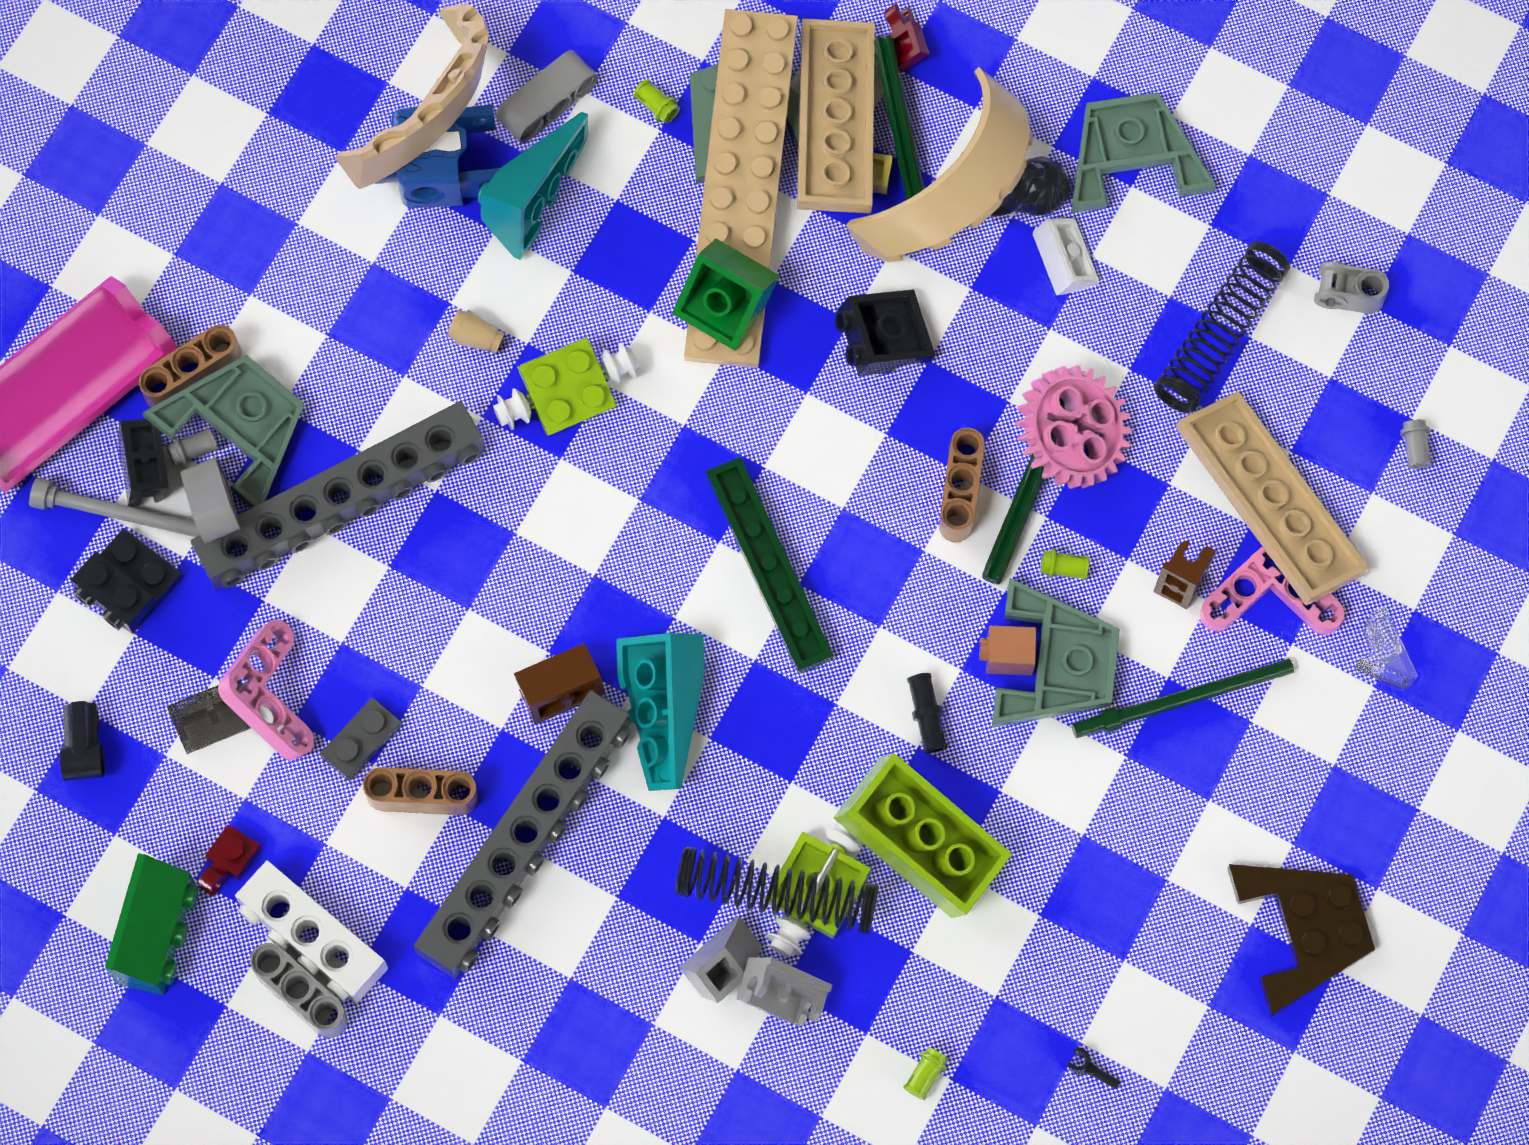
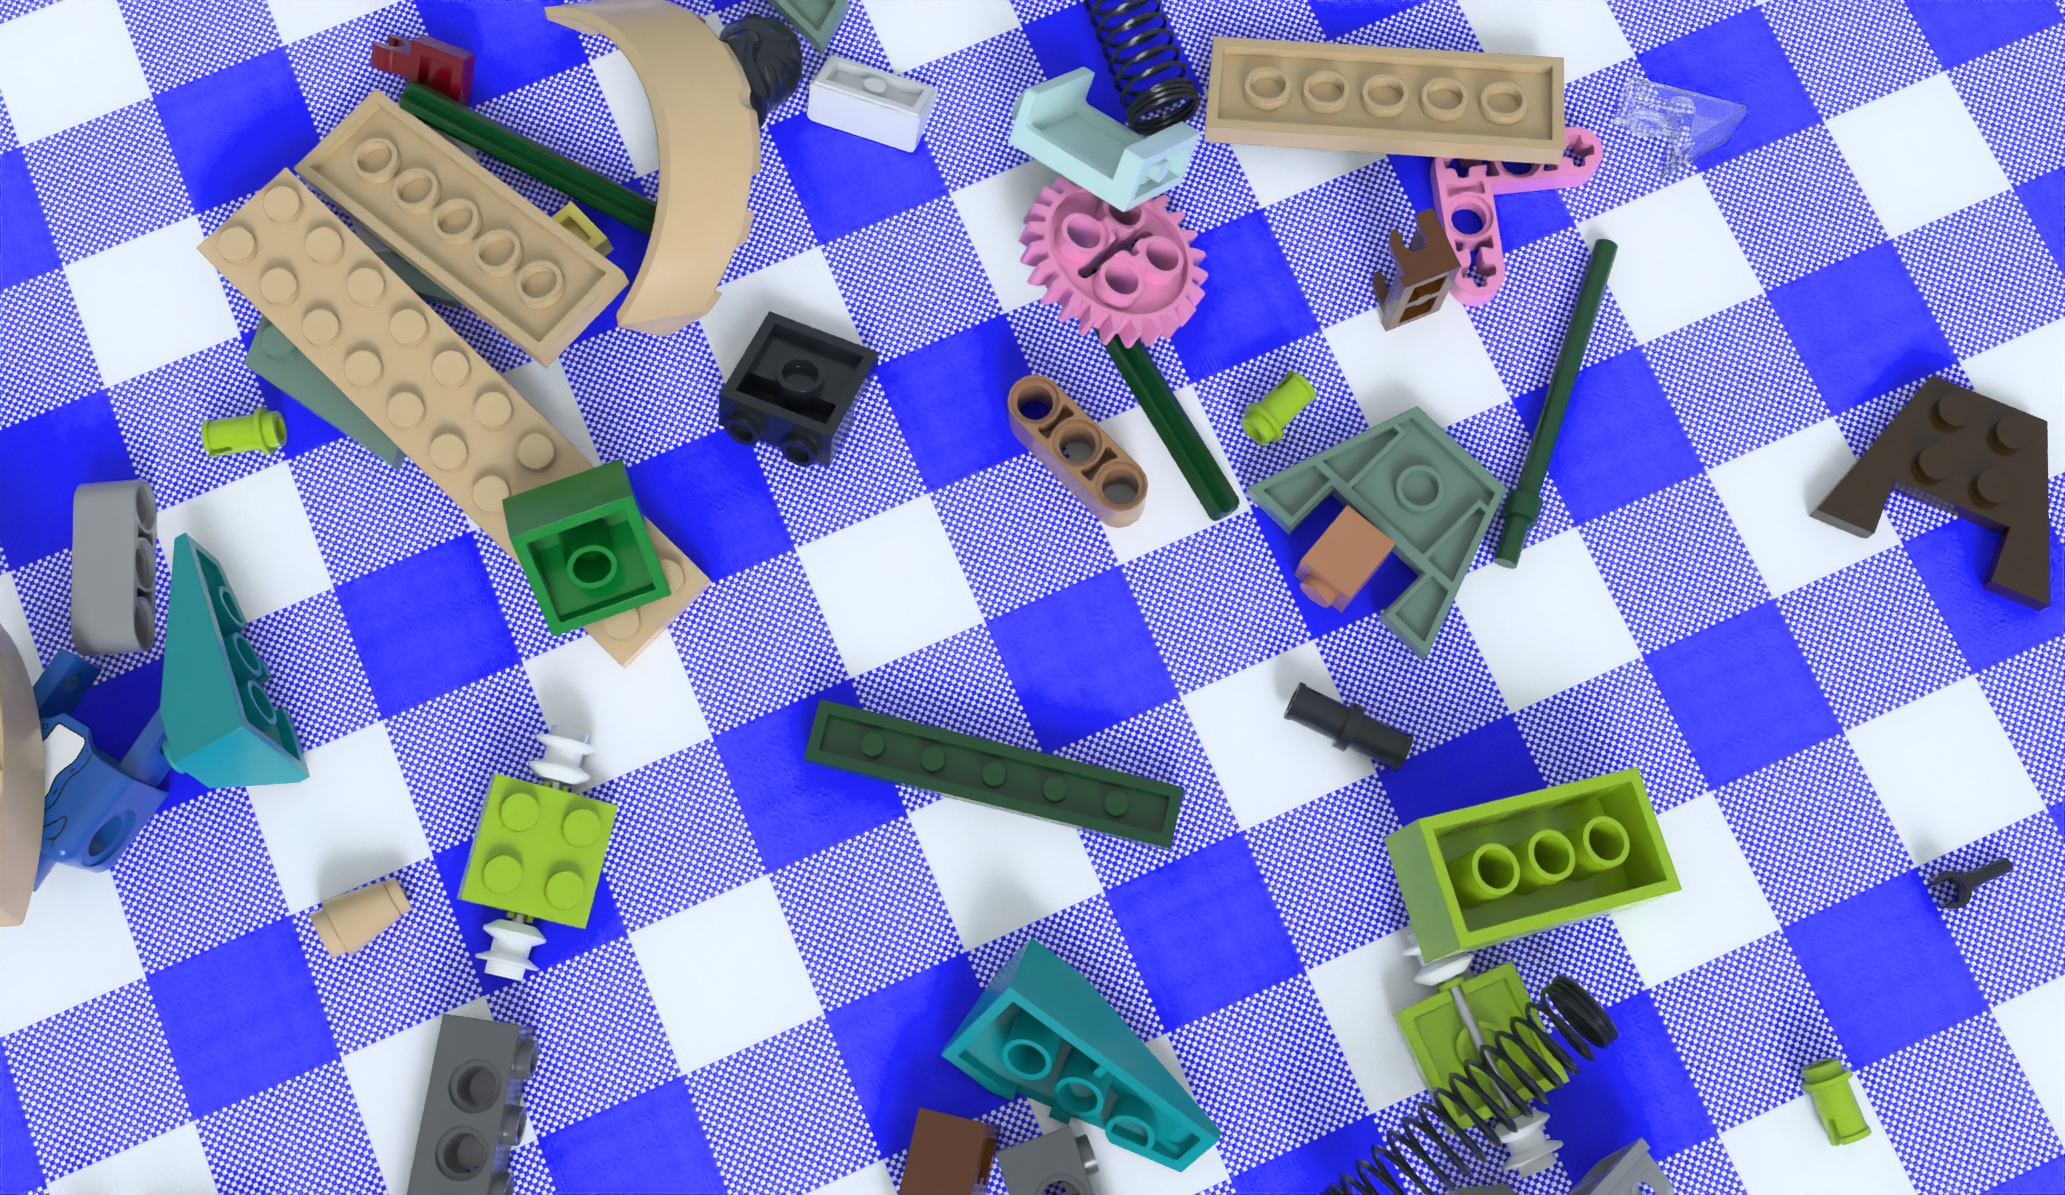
camera: 50 degrees left, 5 degrees up
none -> light aqua panel [1008,67,1201,212]

